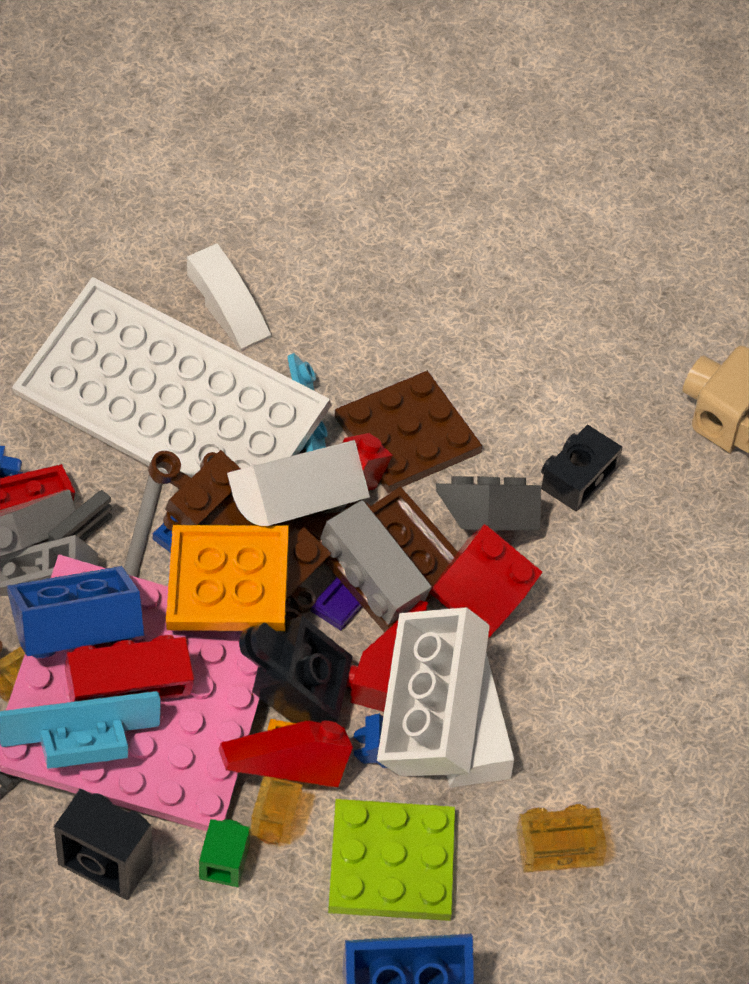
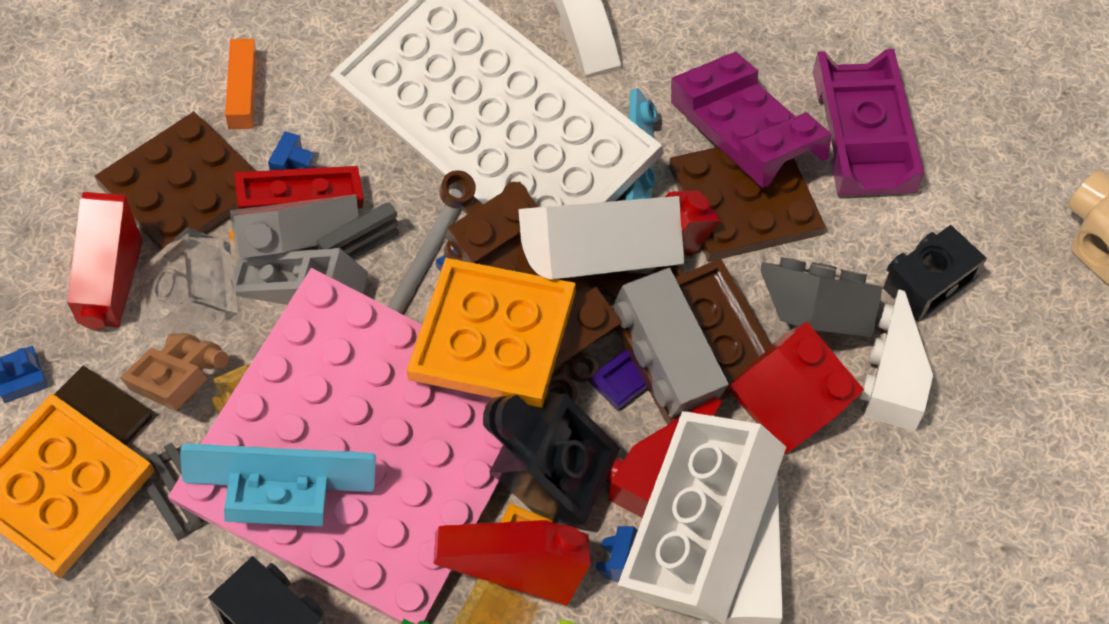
camera: 15 degrees right, 5 degrees up
blue slope [7,566,144,658] -> none
red brick [65,635,194,702] -> none
none -> magenta piece [671,51,831,188]
none -> magenta piece [813,49,924,196]
none -> white slope [860,290,933,432]

